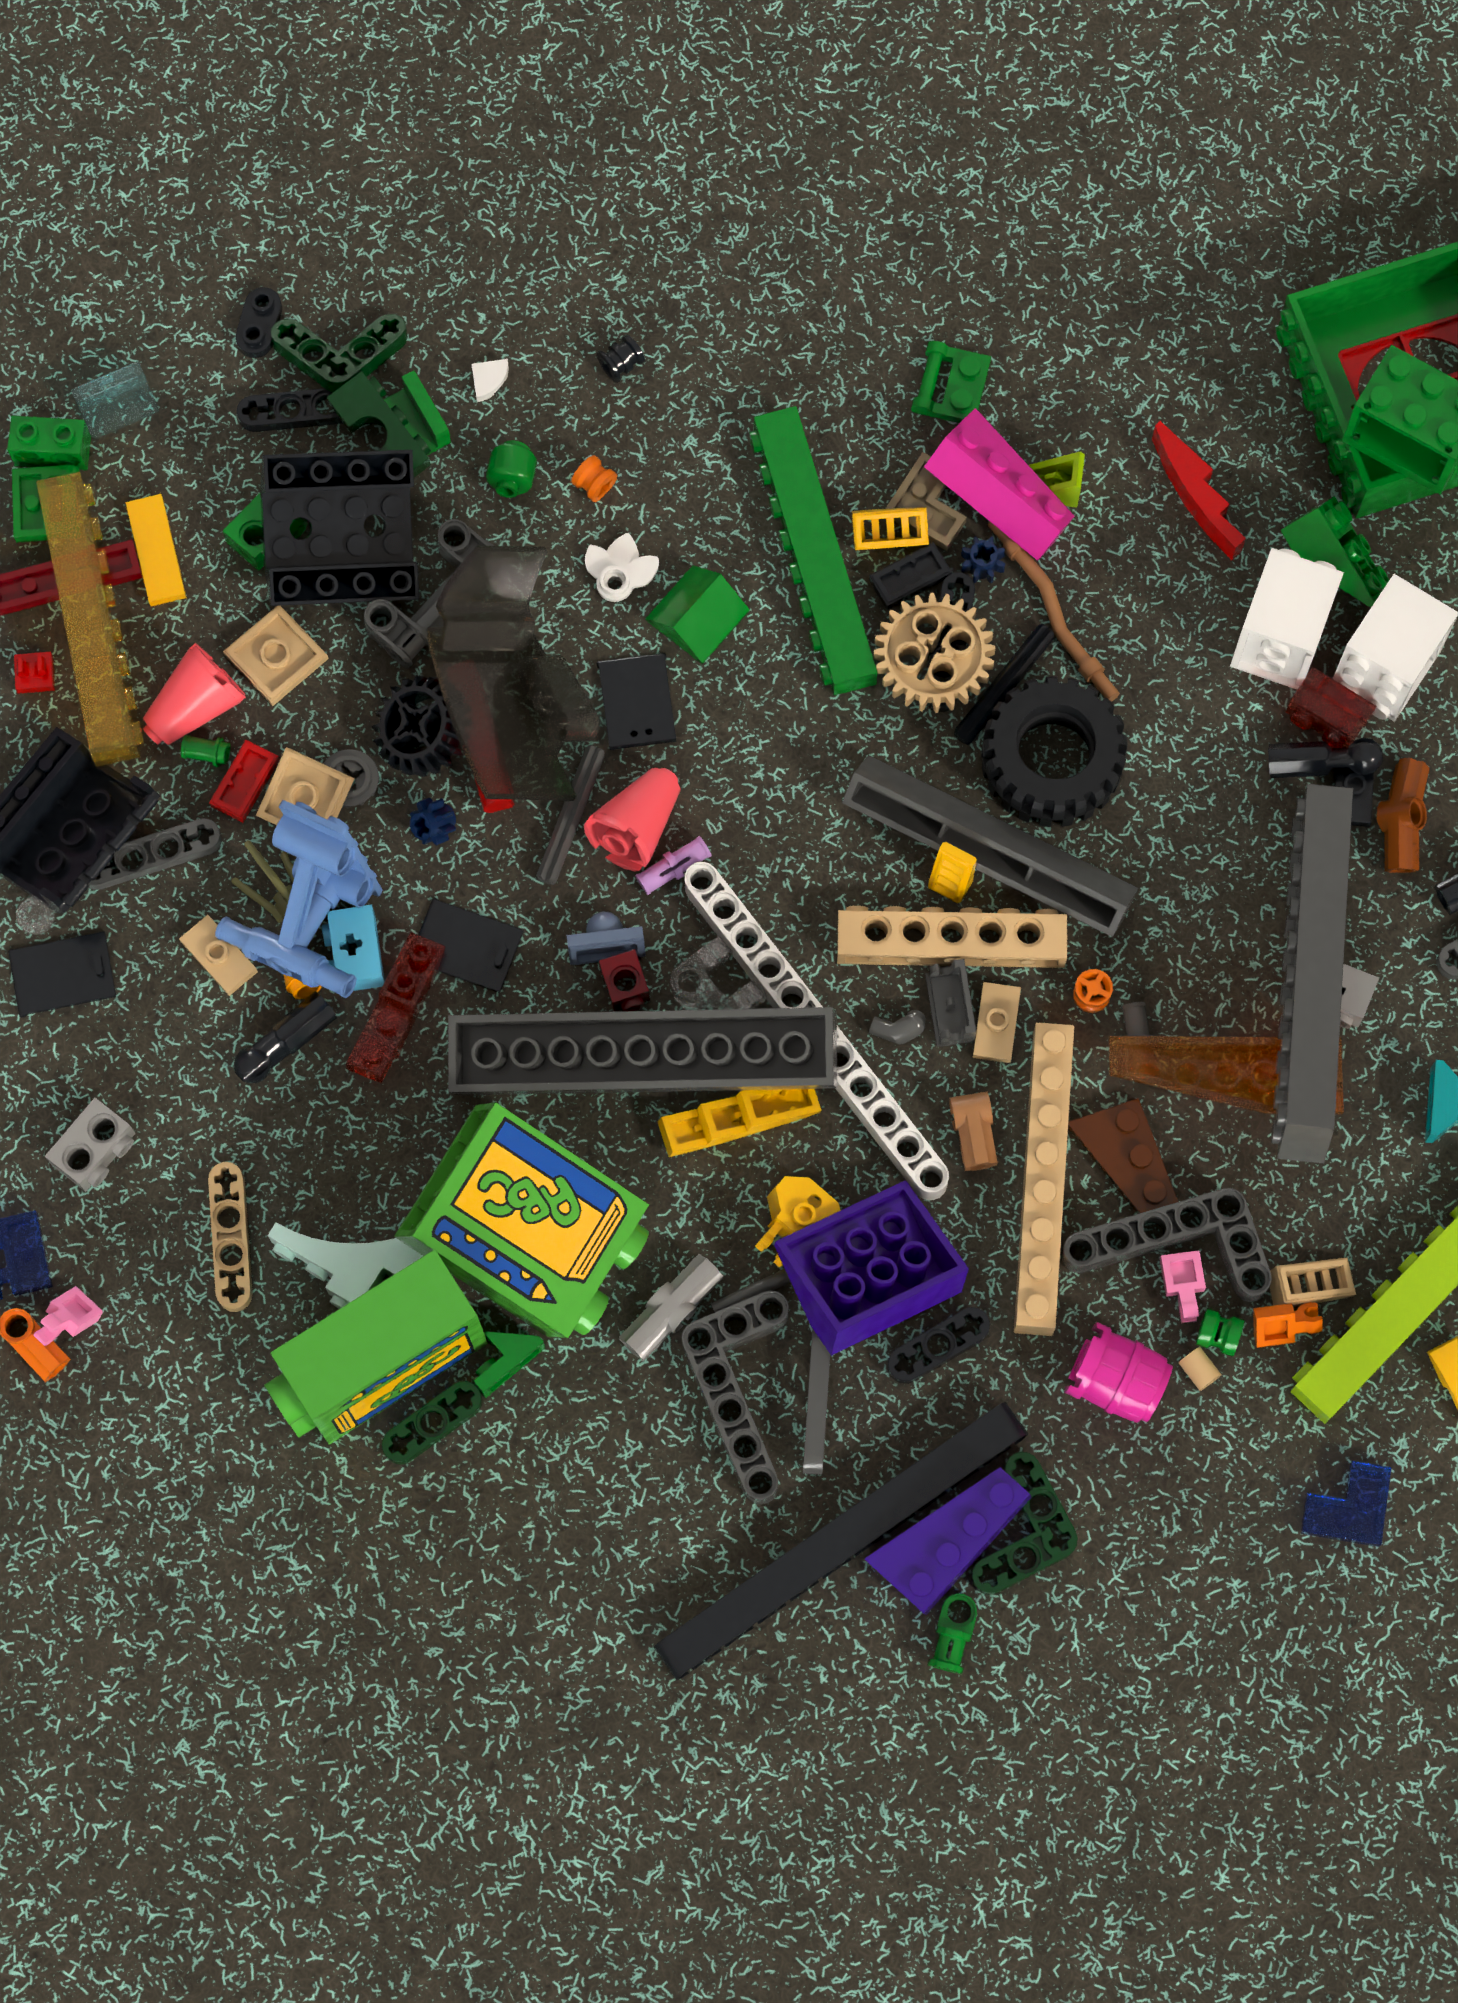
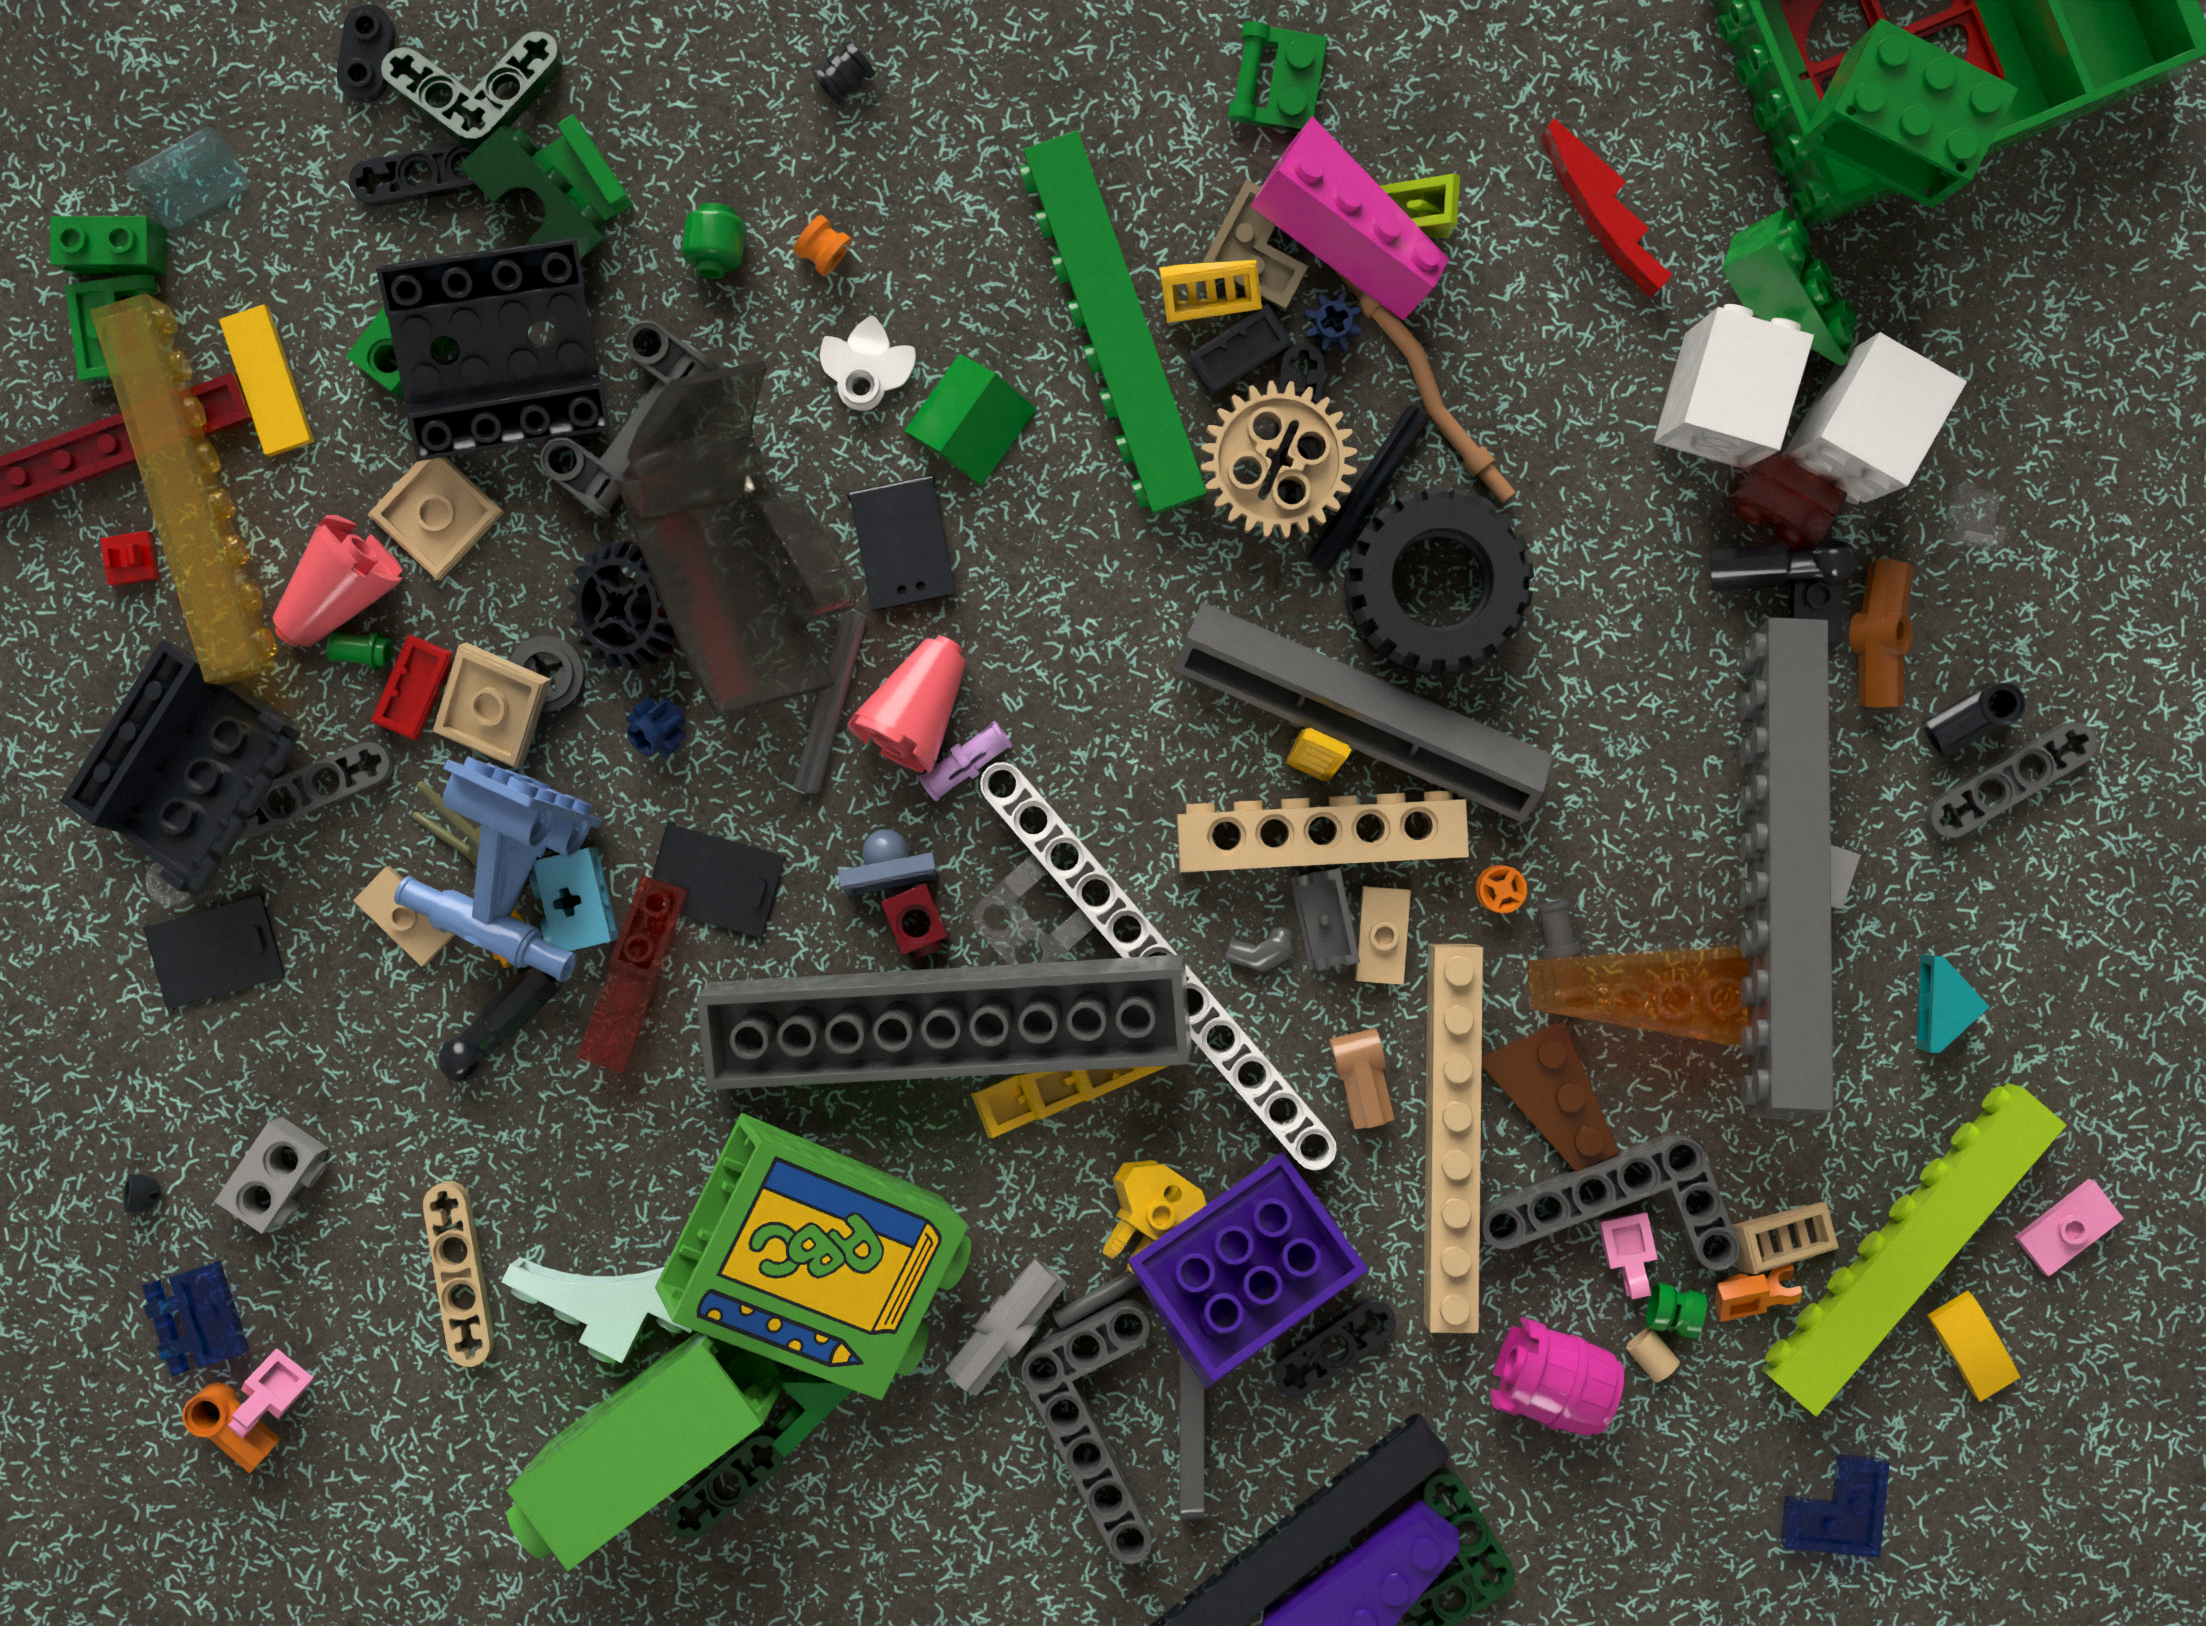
camera: 10 degrees left, 15 degrees up
white tile [472,359,509,402] -> none

